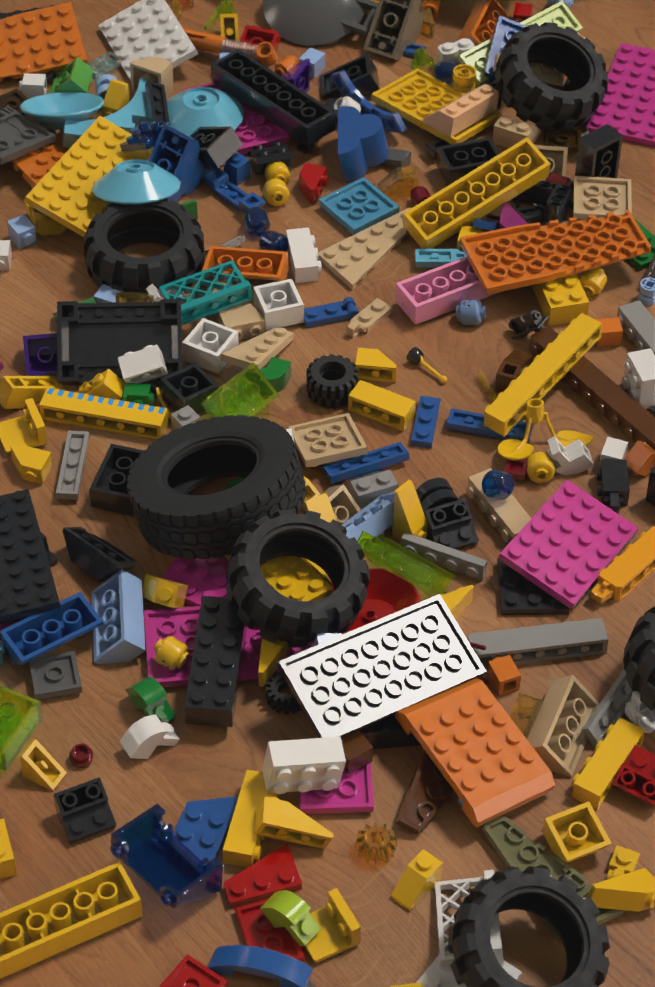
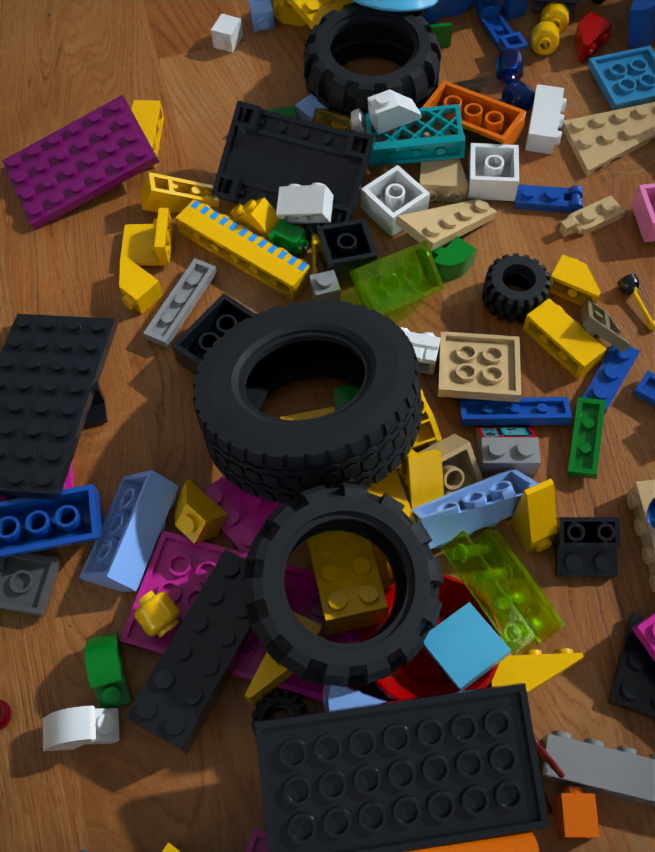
camera: 25 degrees right, 15 degrees up
slope [23,333,58,376] -> none
black wedge [63,527,136,581] -> none
light grey plate [401,532,487,581] -> none
black wheel [416,478,459,512] -> none
none -> white slope [367,89,422,135]
none -> medium azure tile [424,602,511,691]
none -> green plate [568,397,606,479]
none -> dark tan wing [581,298,631,353]

